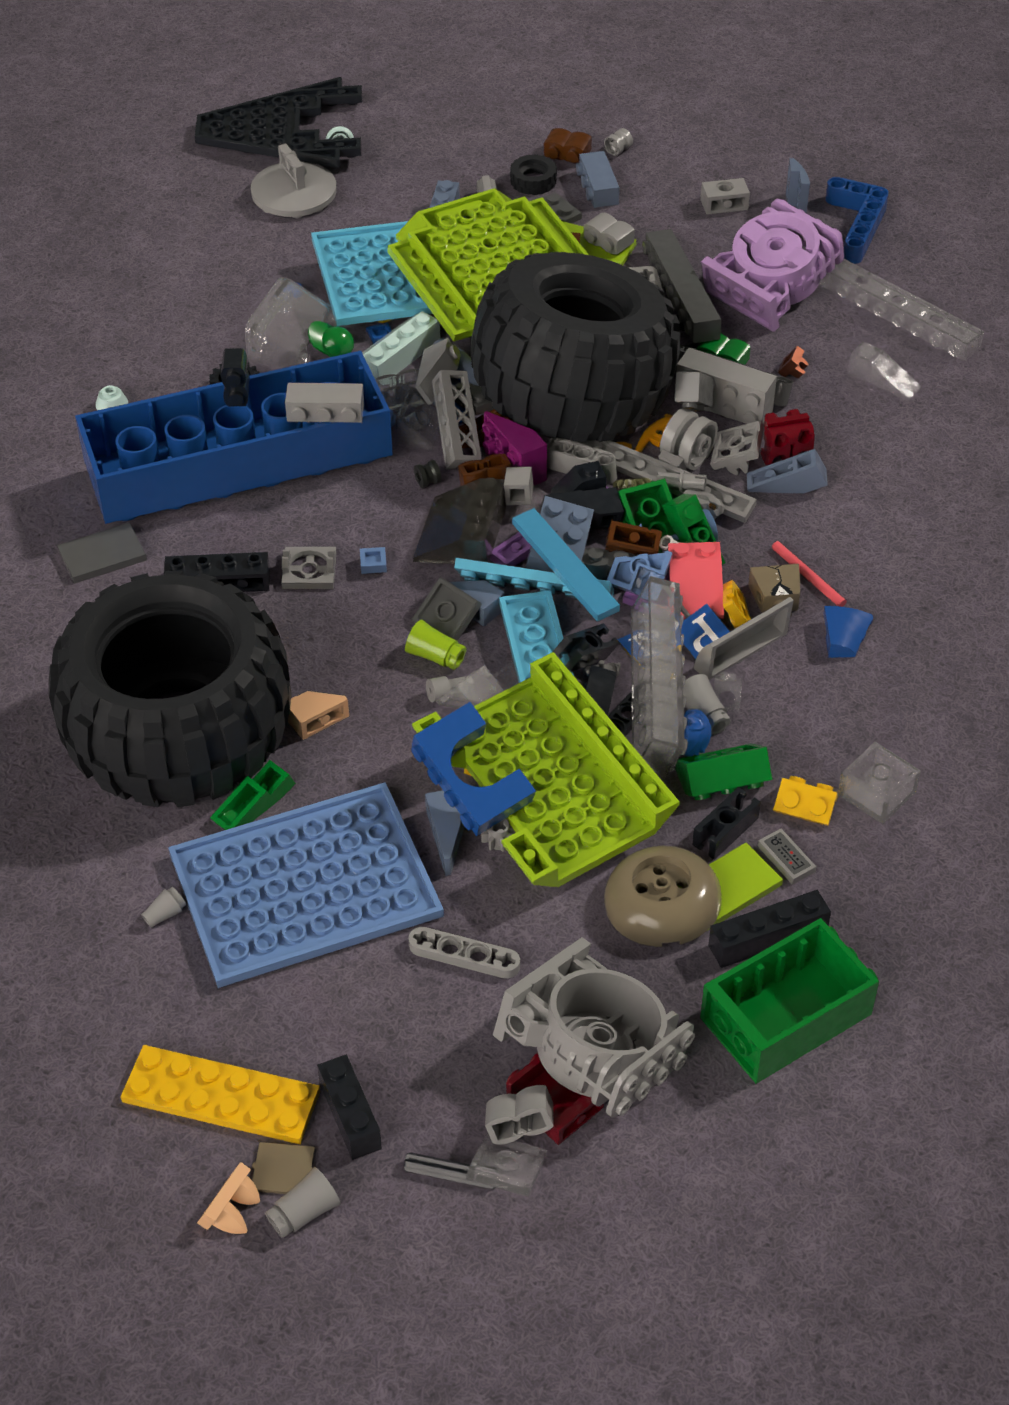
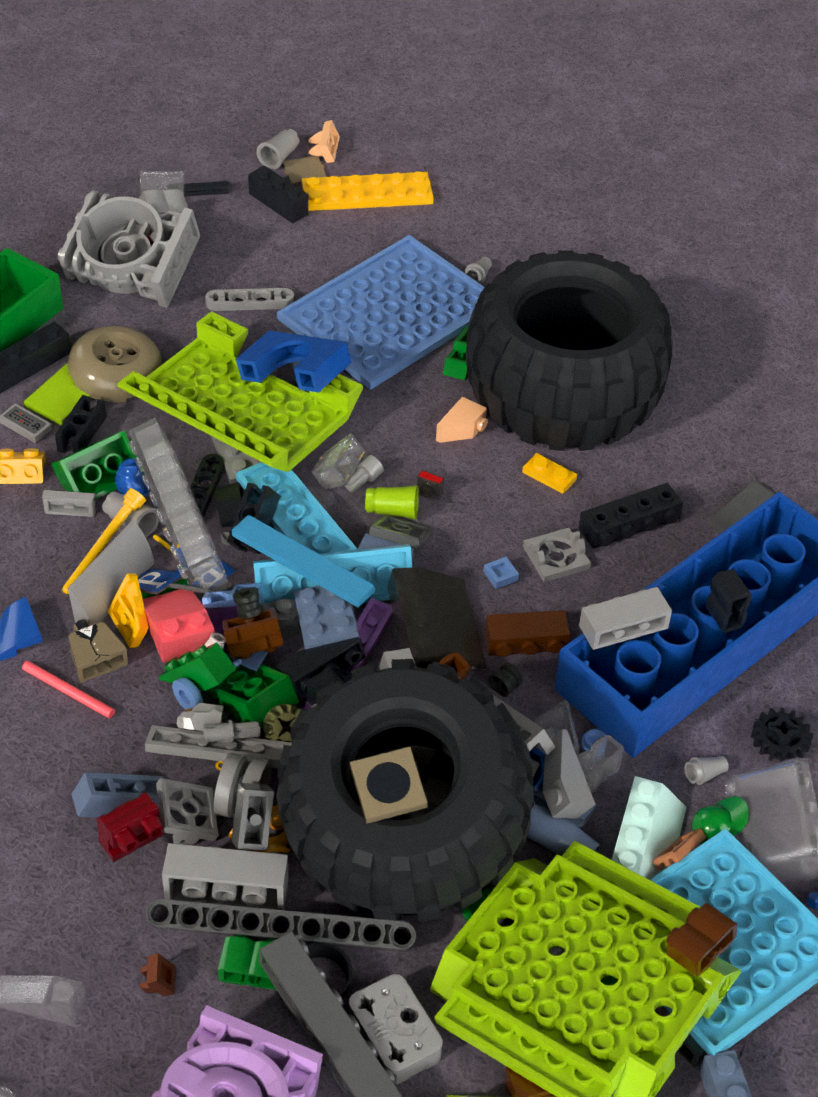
camera: 155 degrees right, 0 degrees up
none -> light grey tile [42,490,97,517]
none -> yellow piece [62,488,146,594]
none -> pearl dark grey wheel [233,587,264,619]
none -> dark tan tile [350,747,428,824]
none -> clear smoke plate [417,470,444,500]
none -> reddish brown brick [485,610,570,657]
none -> nougat tile [653,828,706,870]
none -> reddish brown brick [666,903,737,977]

